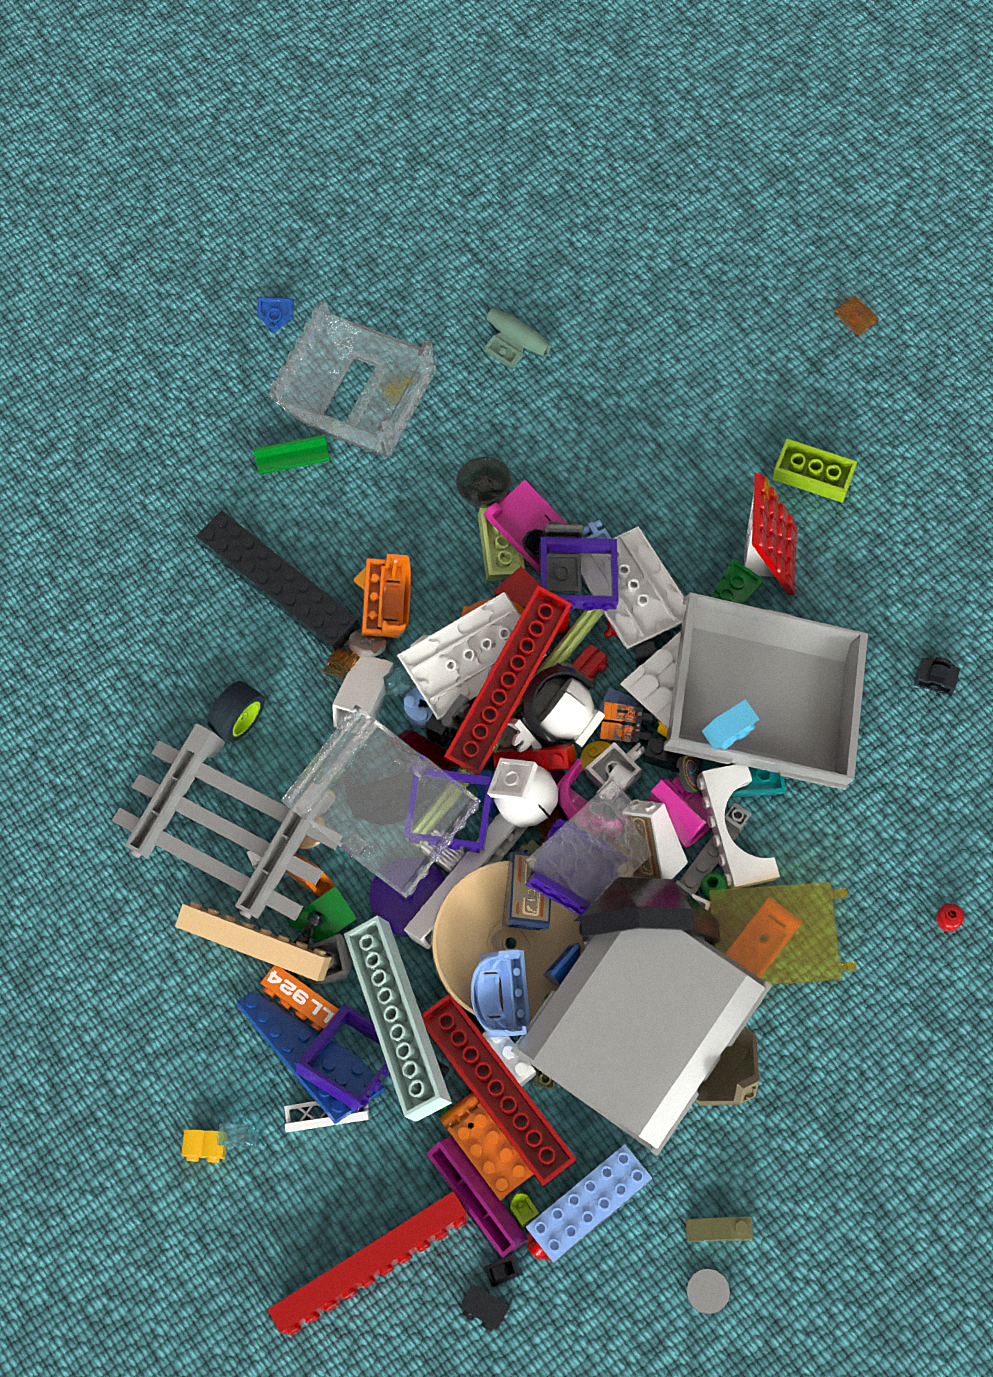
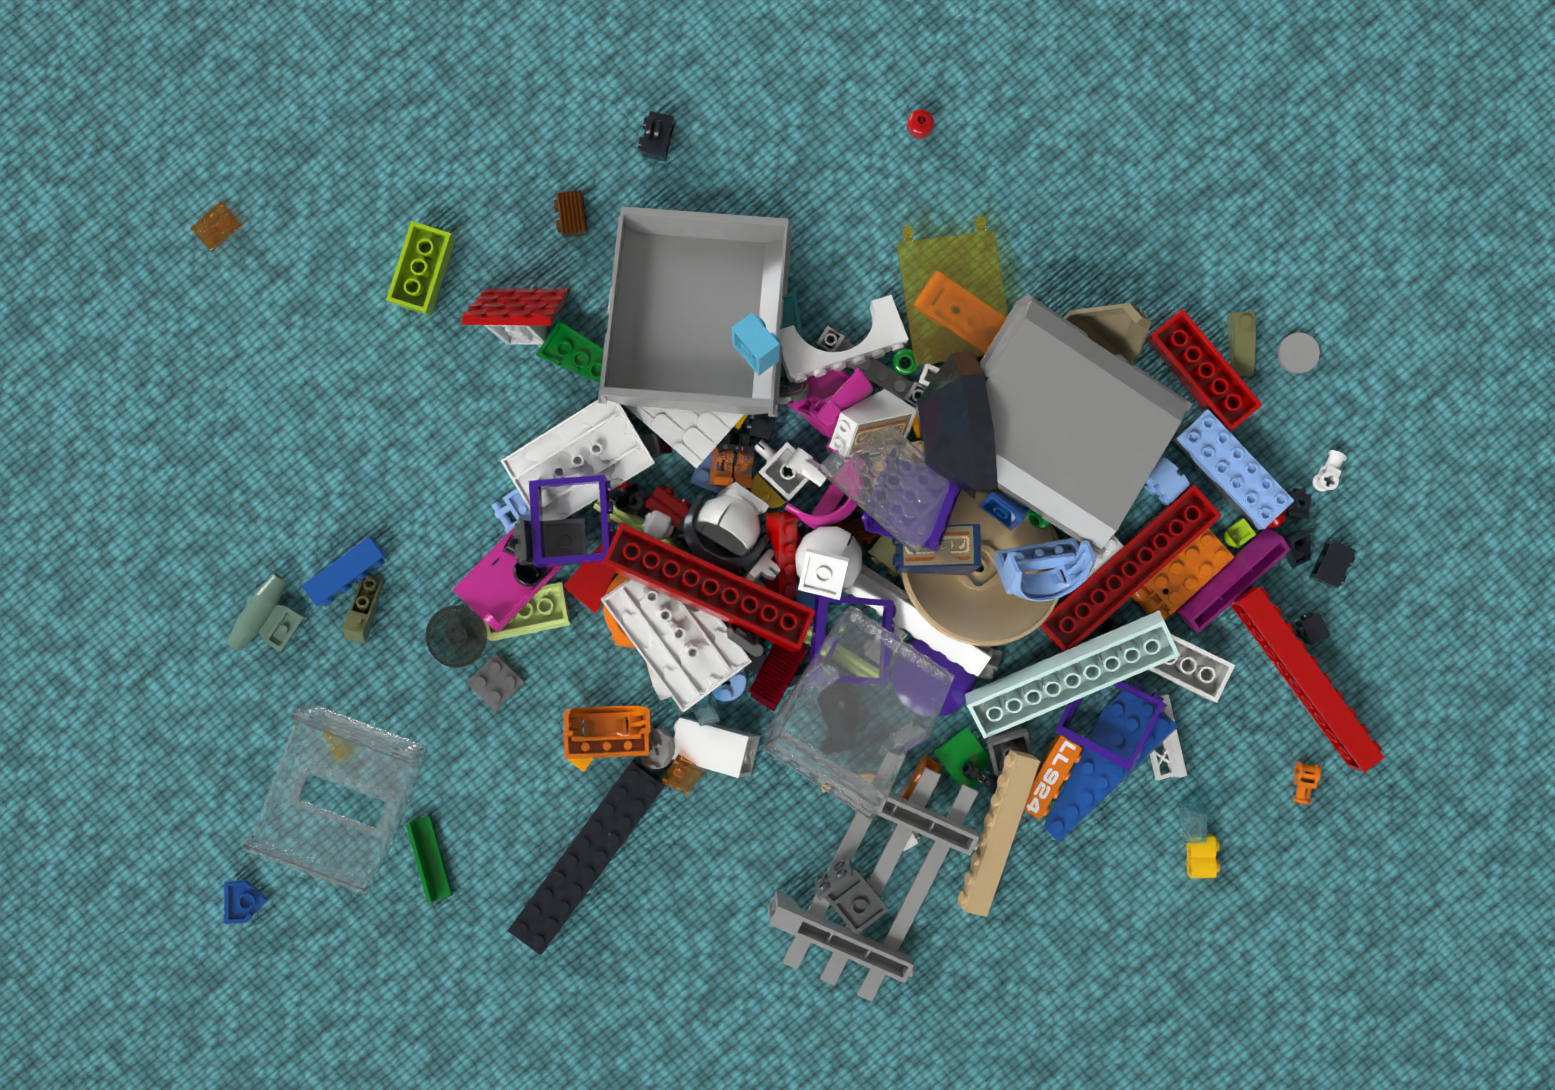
camera: 105 degrees left, 20 degrees up
black wheel [207,681,265,742] -> none
none -> blue brick [302,536,388,607]
none -> olive slope [342,575,384,643]
none -> flat silver plate [466,653,525,712]
none -> reddish brown brick [554,190,588,238]
none -> black hair [615,484,647,515]
none -> white head [641,510,674,541]
none -> dark grey bracket [814,857,889,935]
none -> light grey piece [980,650,1002,679]
none -> light blue brick [1144,457,1190,506]
none -> red brick [1145,309,1263,432]
none -> white brick [1148,634,1235,703]
none -> black brick [1286,488,1312,520]
none -> orange connector [1292,761,1321,805]
none -> black brick [1295,611,1331,645]
none -> white connector [1312,450,1347,492]

